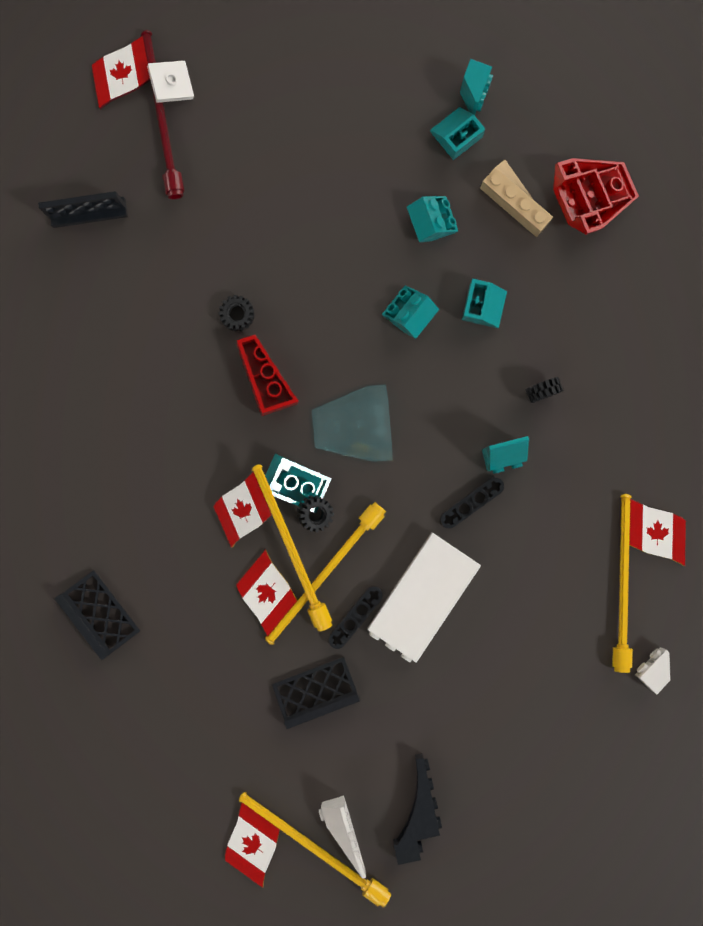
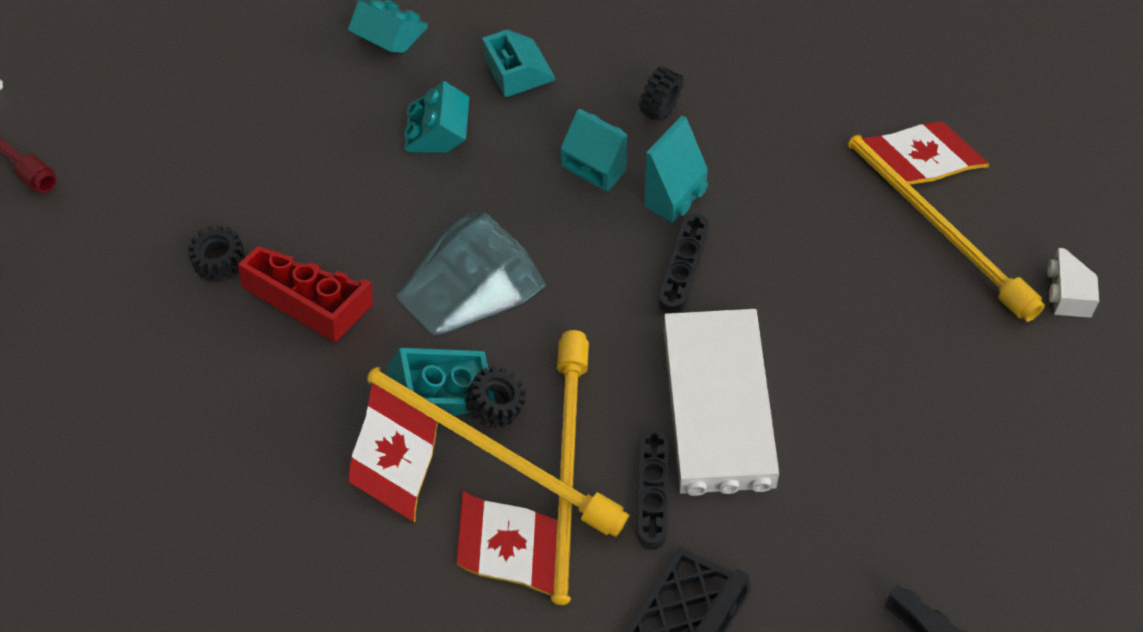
camera: 35 degrees left, 30 degrees down
none -> teal slope [560,109,627,192]

